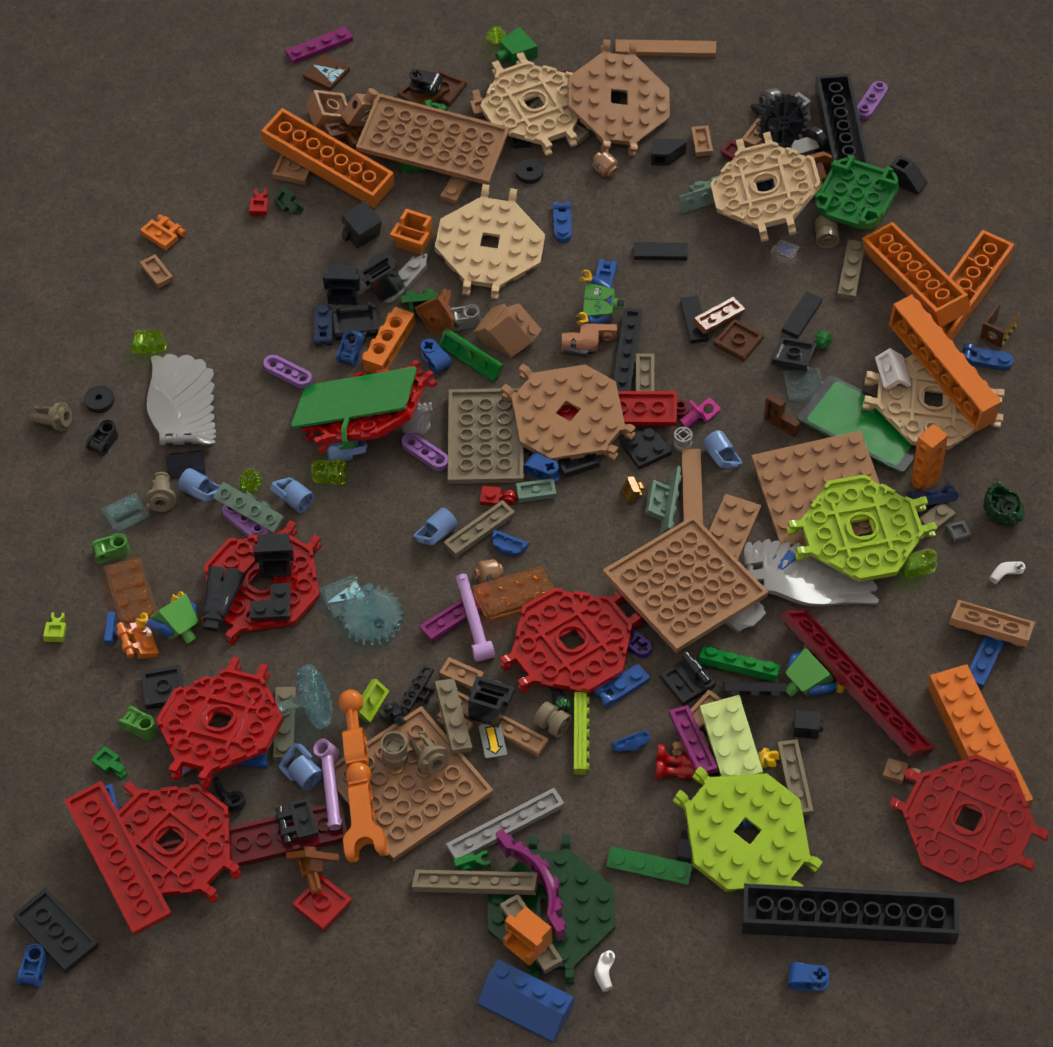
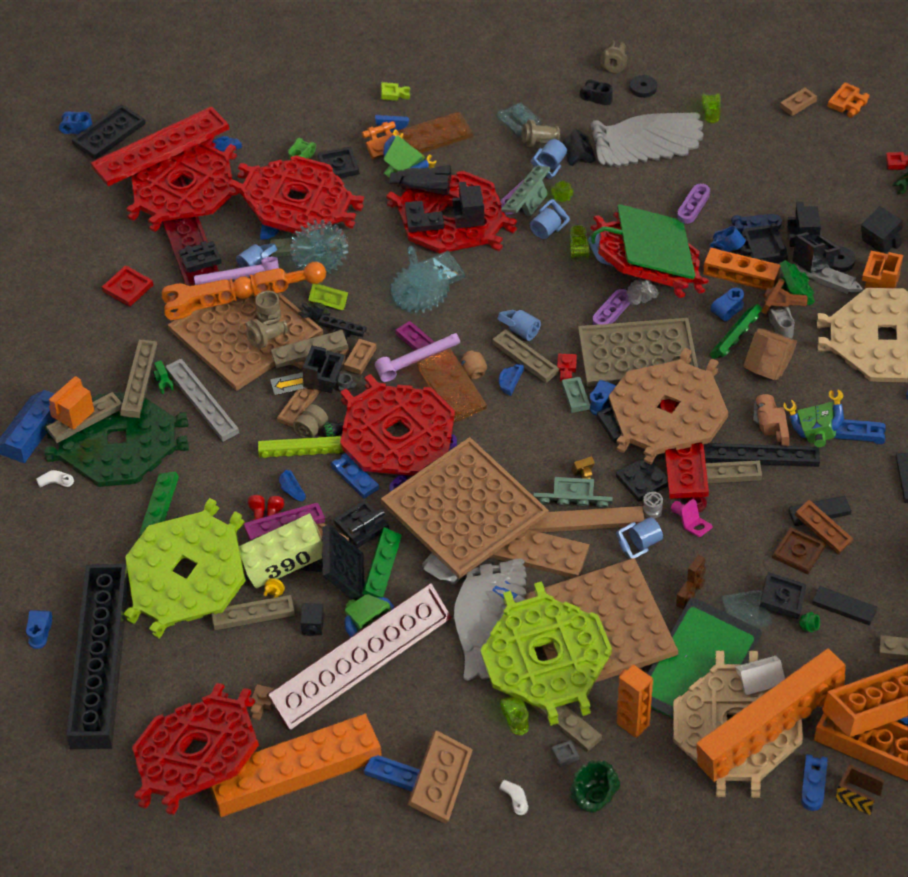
camera: 85 degrees right, 5 degrees down
bright green piece [91,533,130,564] -> none
green plate [91,746,127,779] -> none
black plate [212,777,246,812] -> none
dark orange piece [286,847,339,895] -> none
magenta piece [496,829,567,941] -> none
dark blue plate [904,484,959,505] -> none

